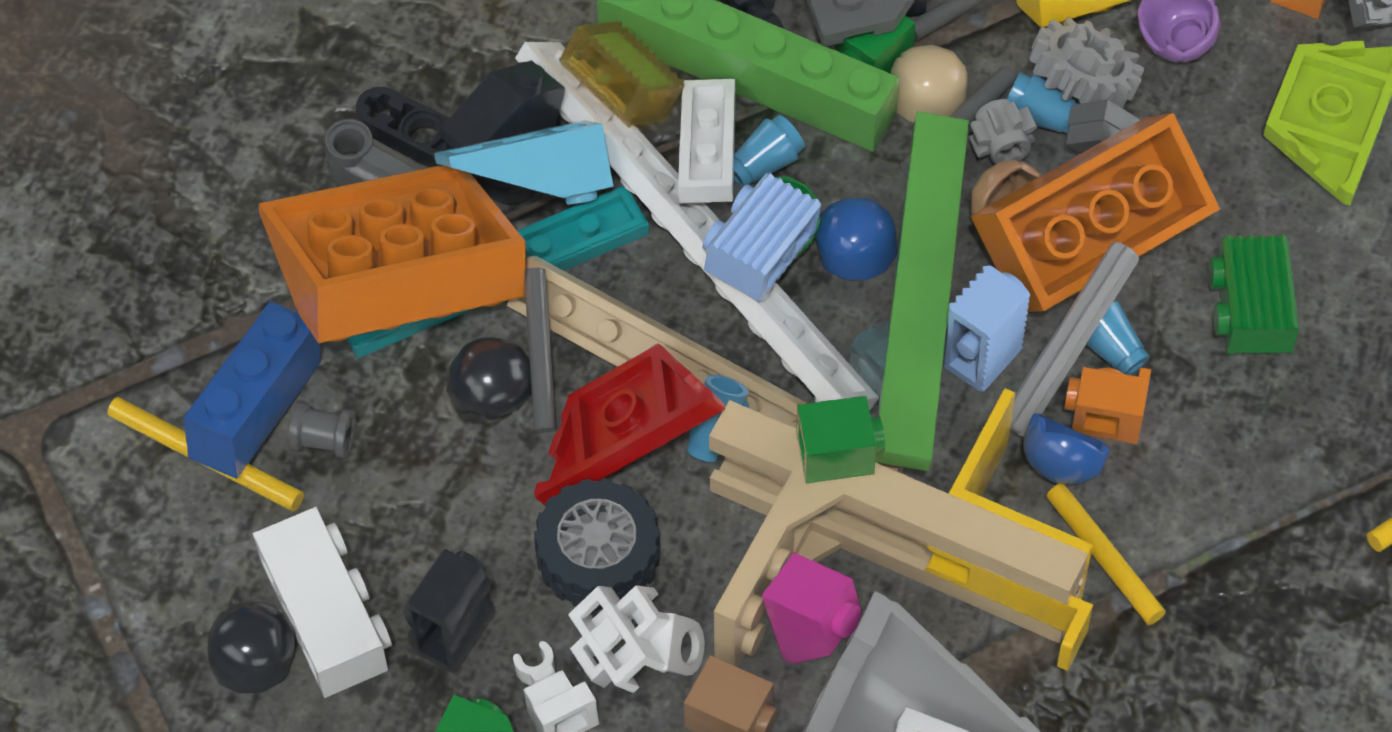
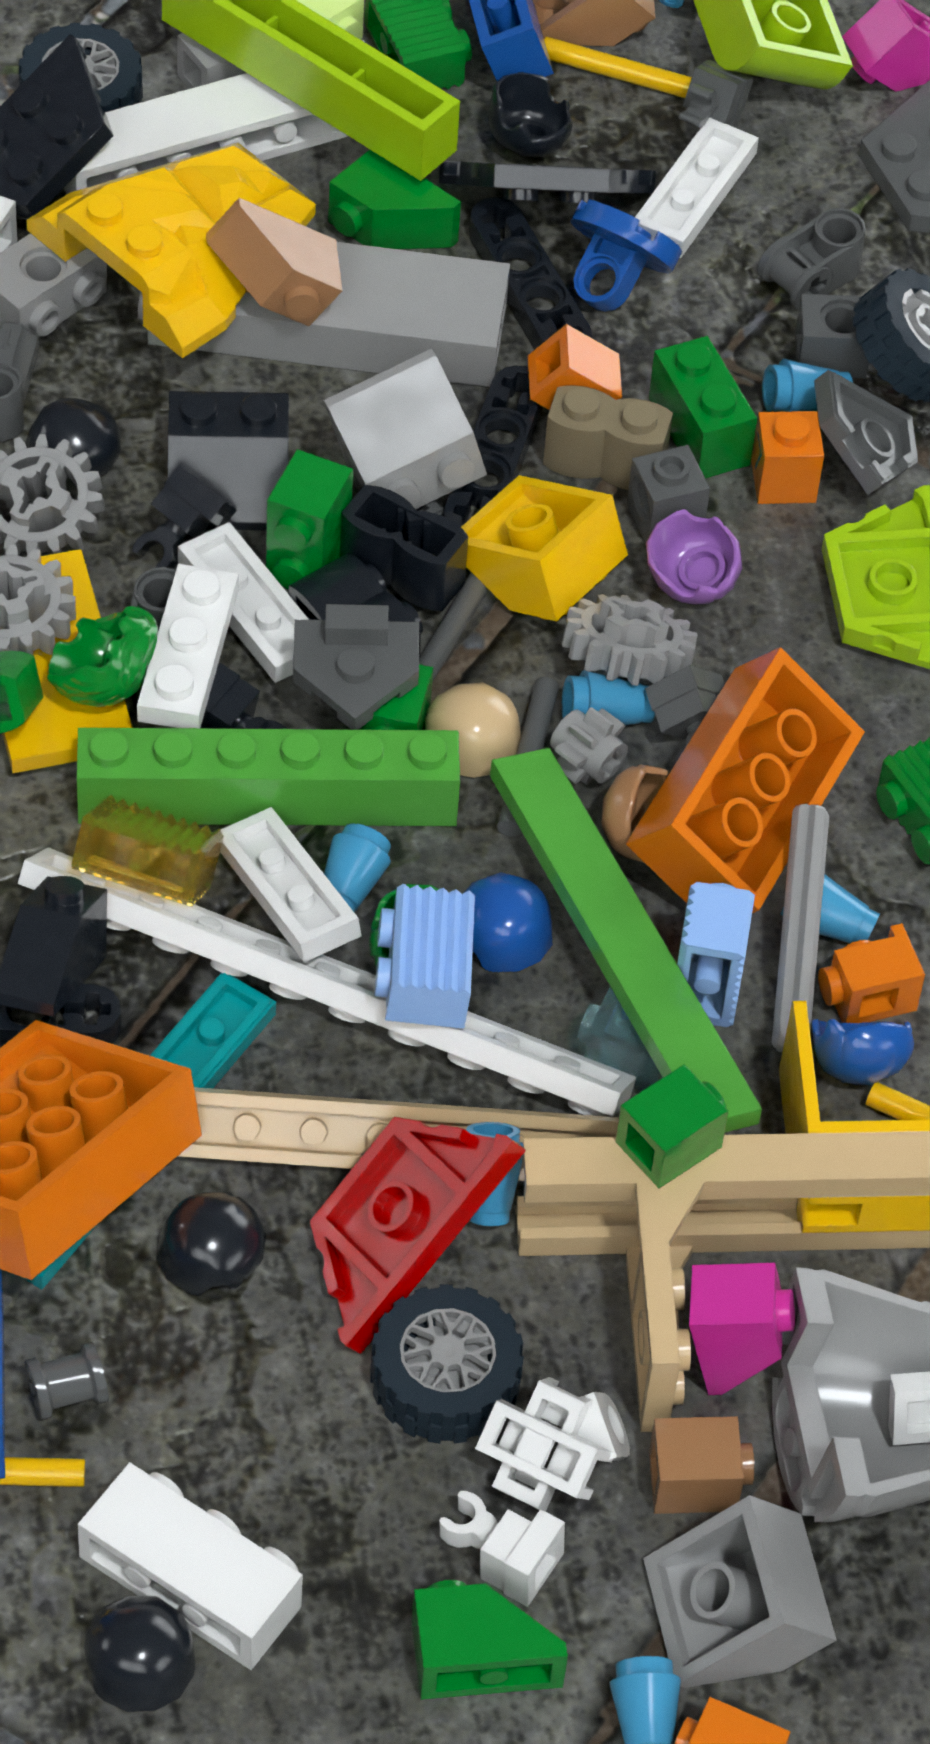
camera: 35 degrees left, 5 degrees down
black brick [403,549,494,673] -> none
medium azure slope [434,120,613,204] -> none
dark grey bar [524,268,556,433] -> none

